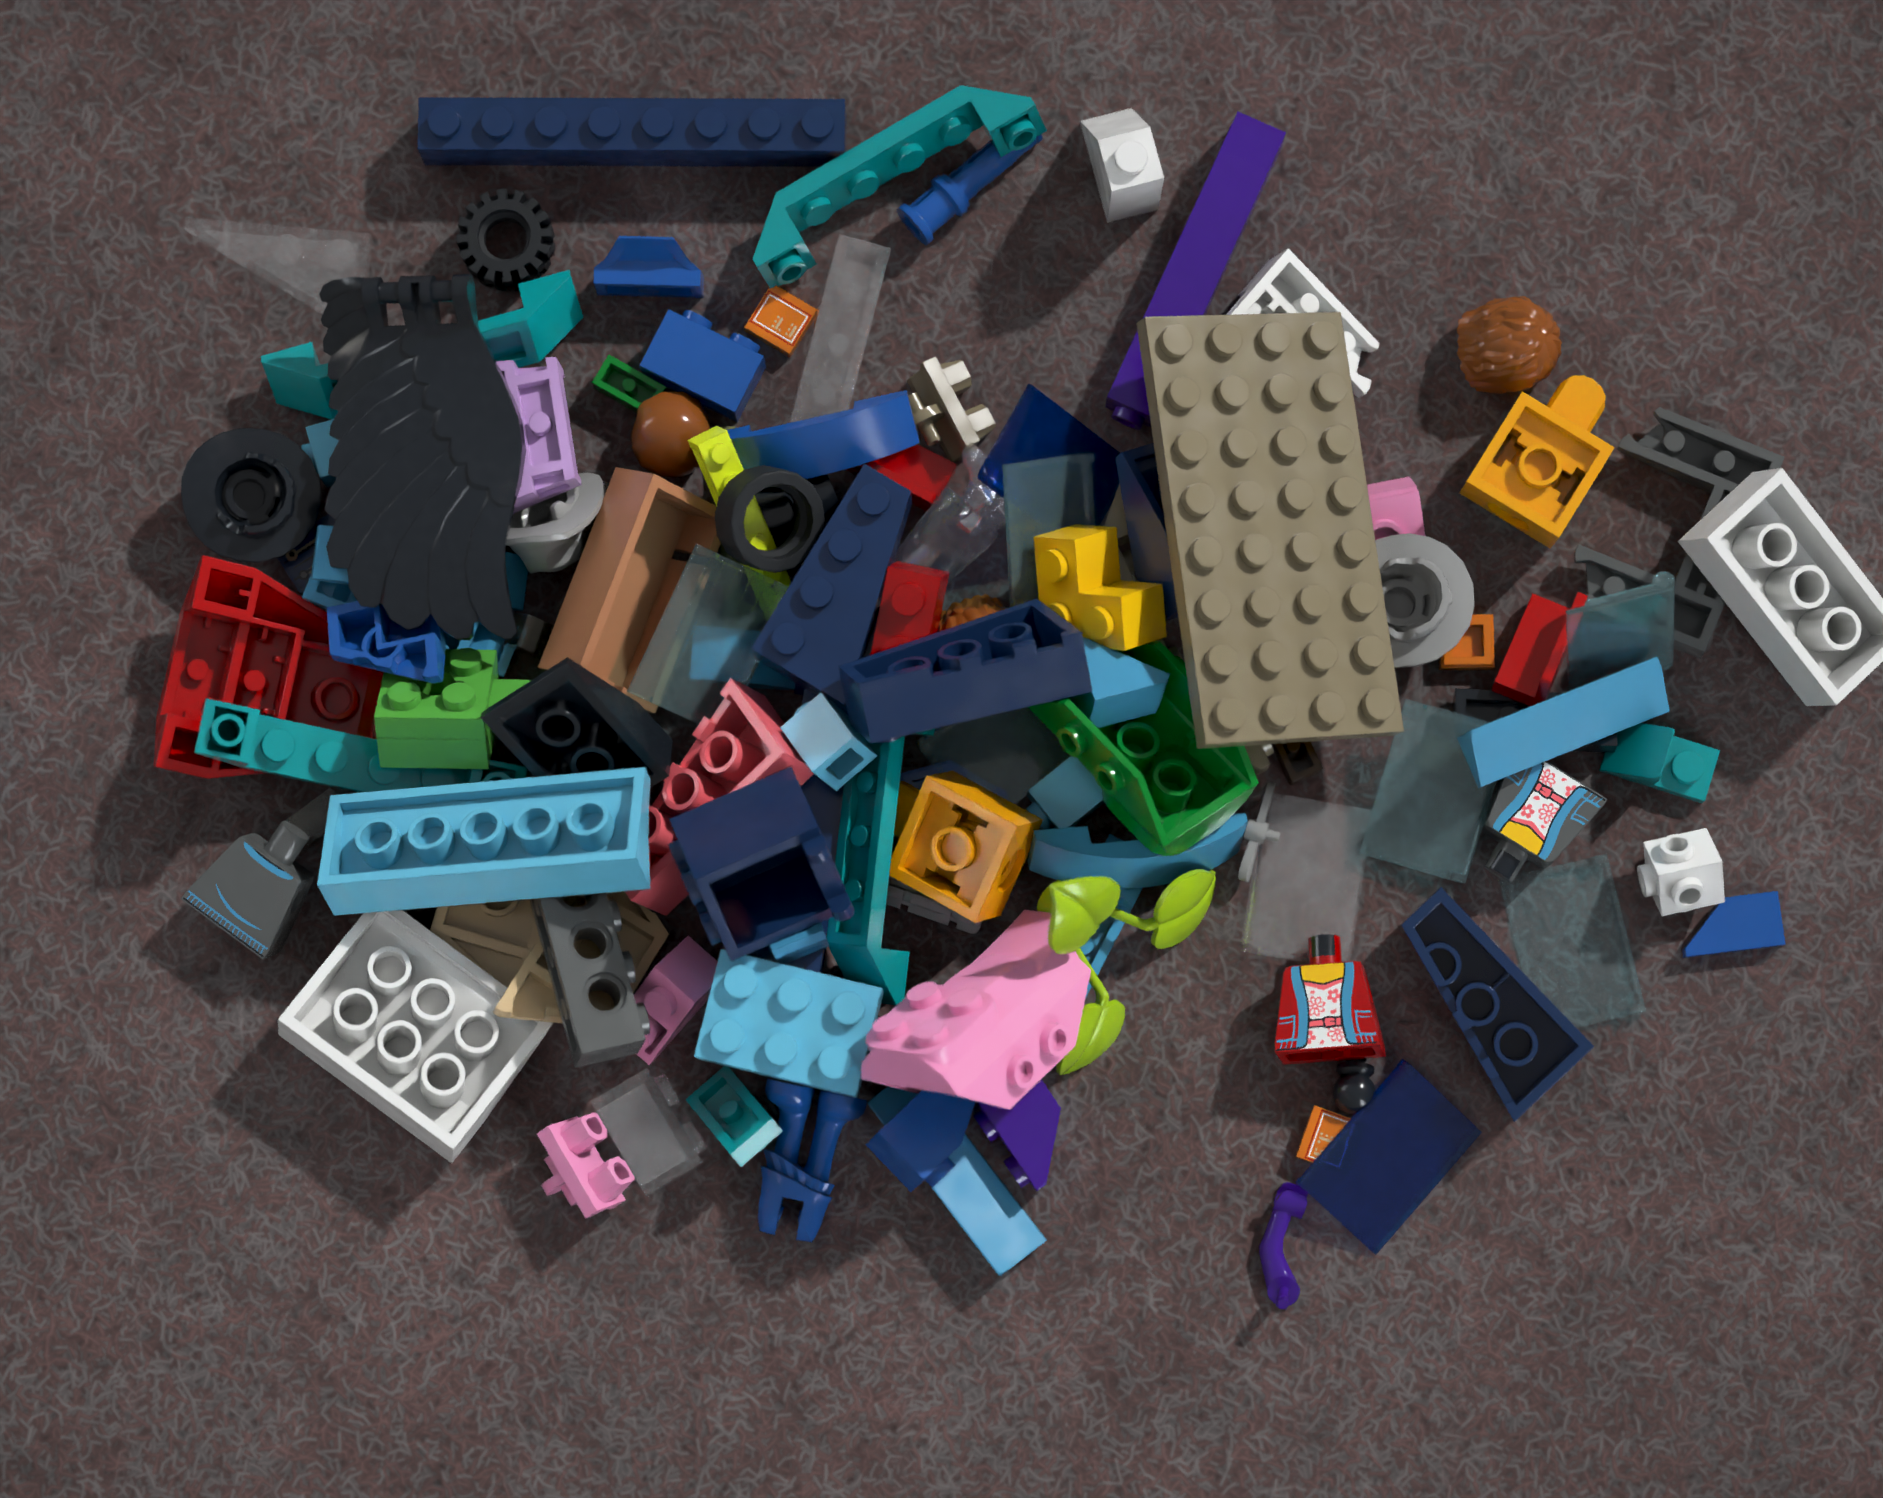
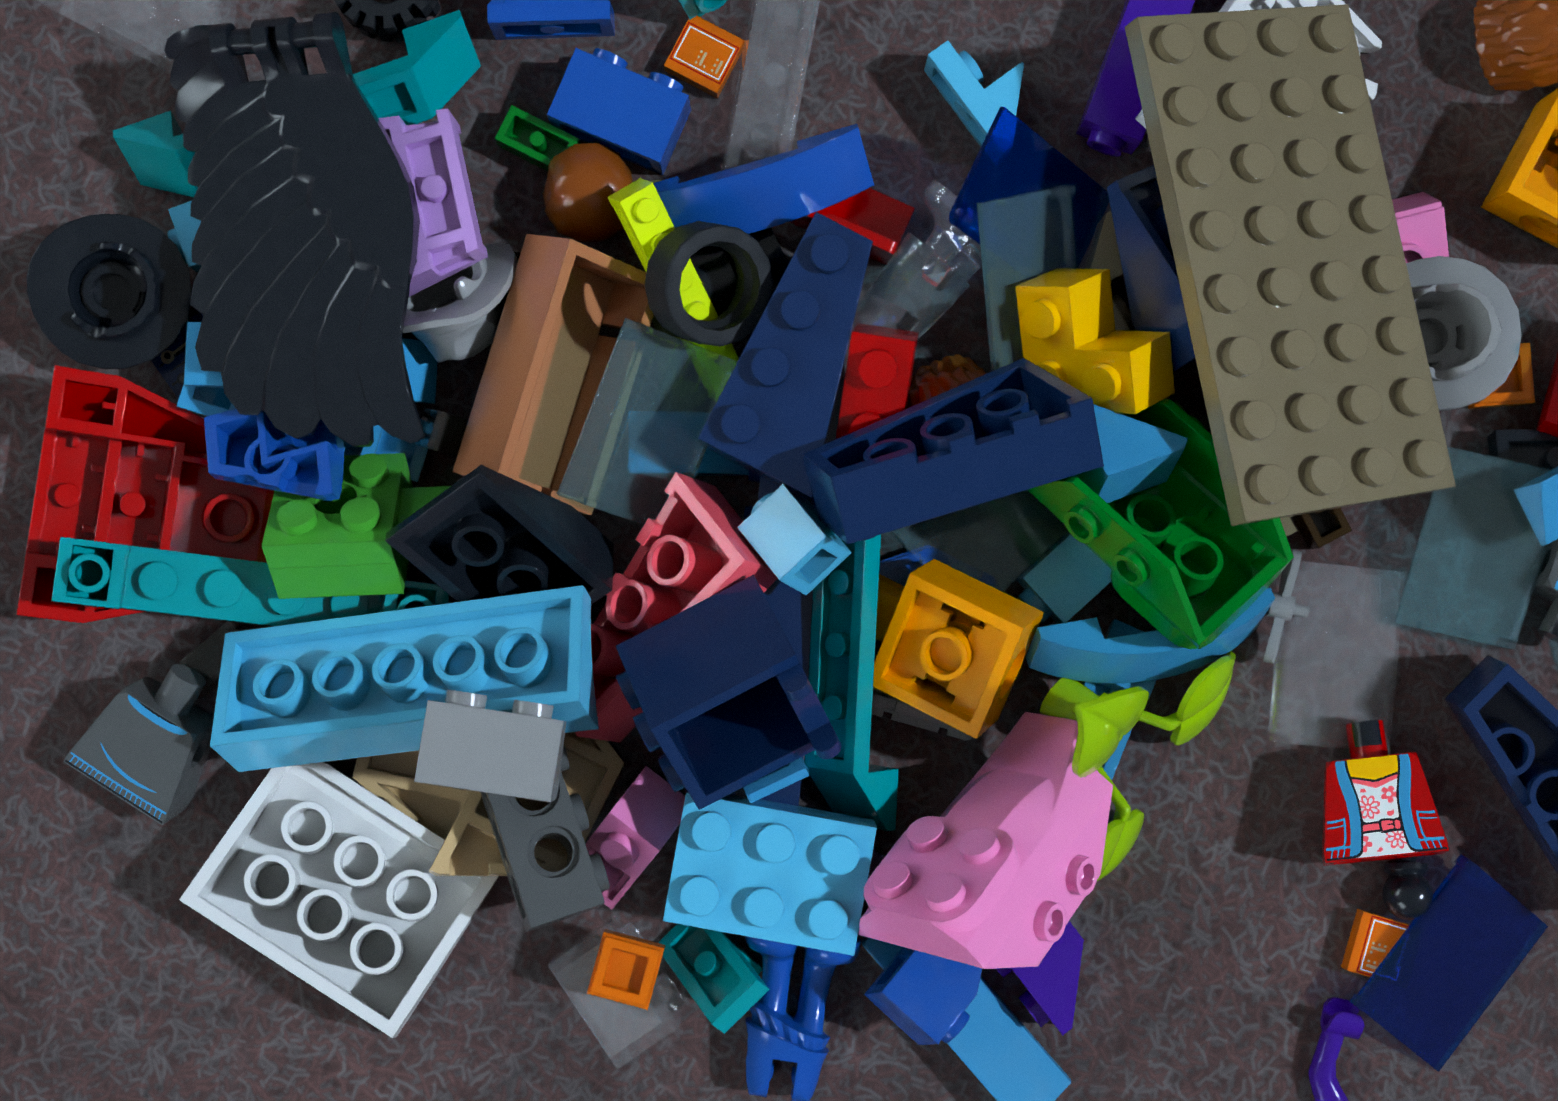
camera: 10 degrees left, 5 degrees up
bright pink hips [537,1112,635,1218] -> none
dark tan hips [907,357,996,463] -> none
none -> light grey slope [414,689,566,802]
none -> orange tile [587,929,665,1010]
none -> medium azure slope [924,40,1024,166]

